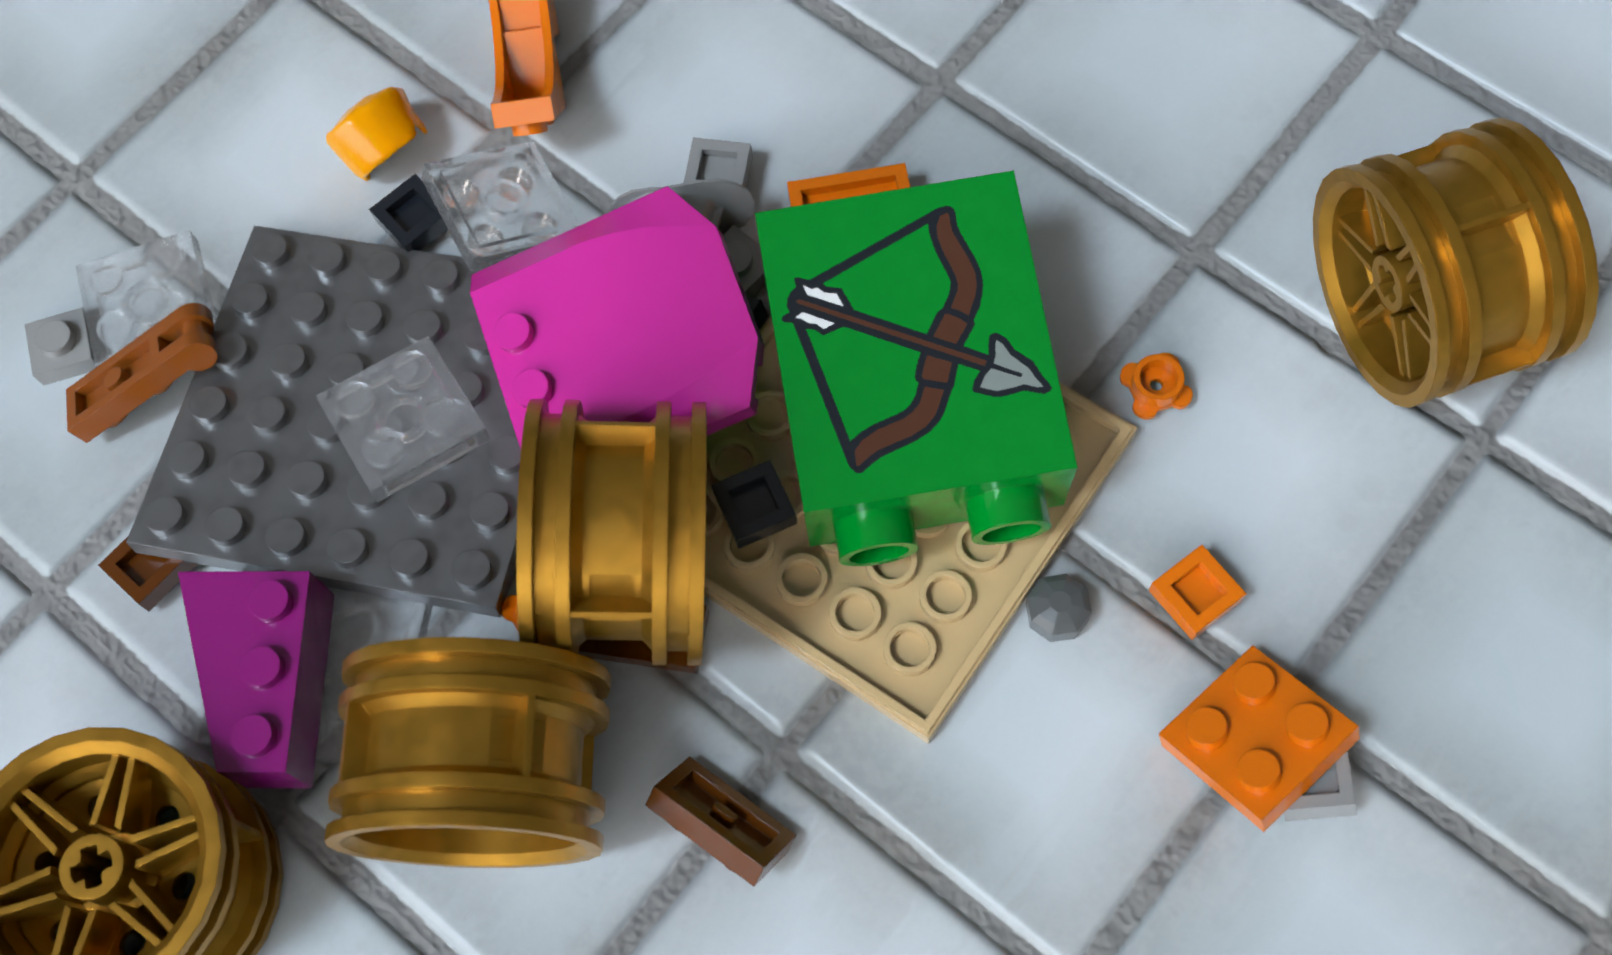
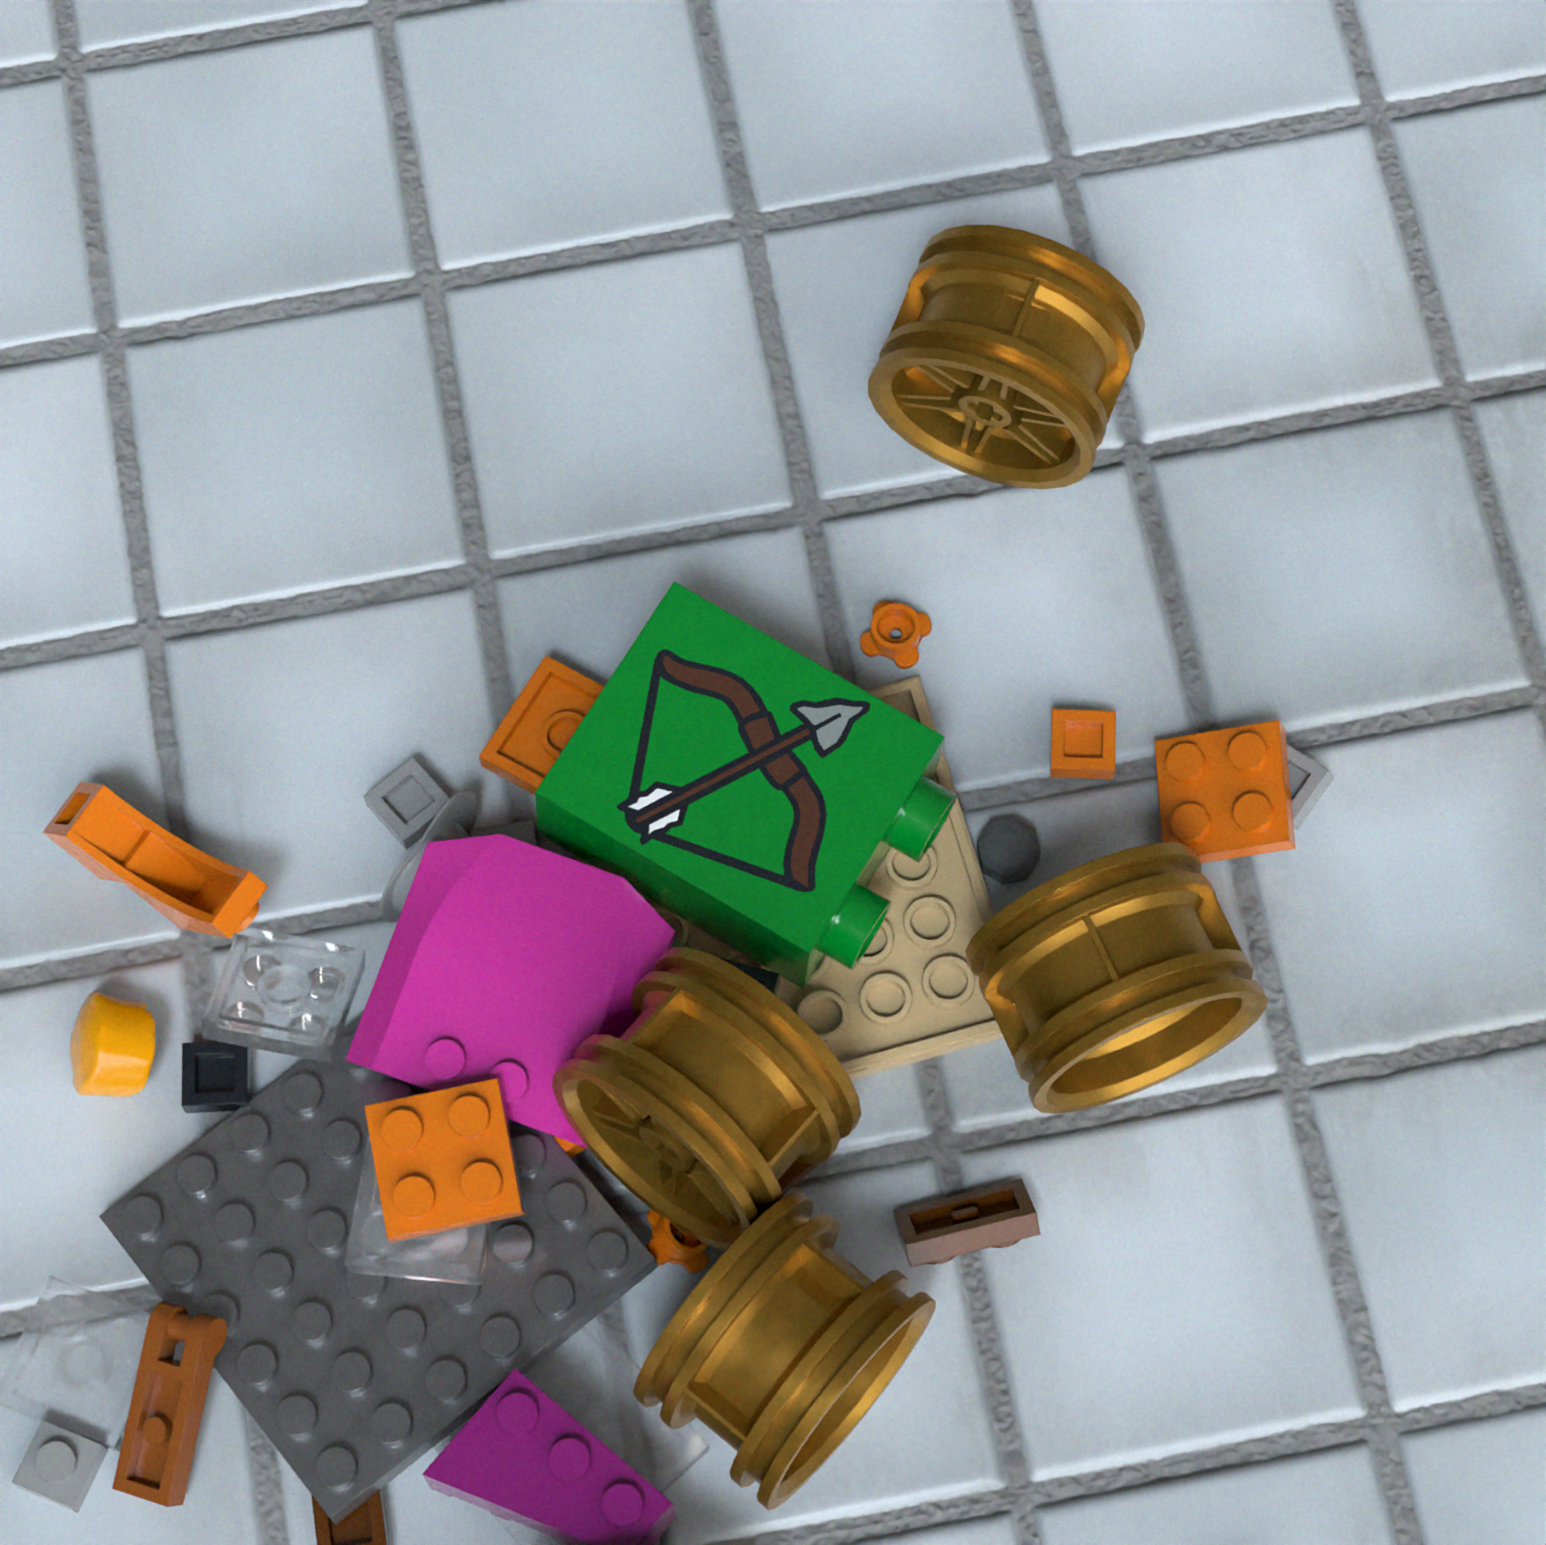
camera: 55 degrees left, 0 degrees up
none -> orange plate [364,1078,525,1243]
none -> pearl gold wheel [965,842,1268,1114]

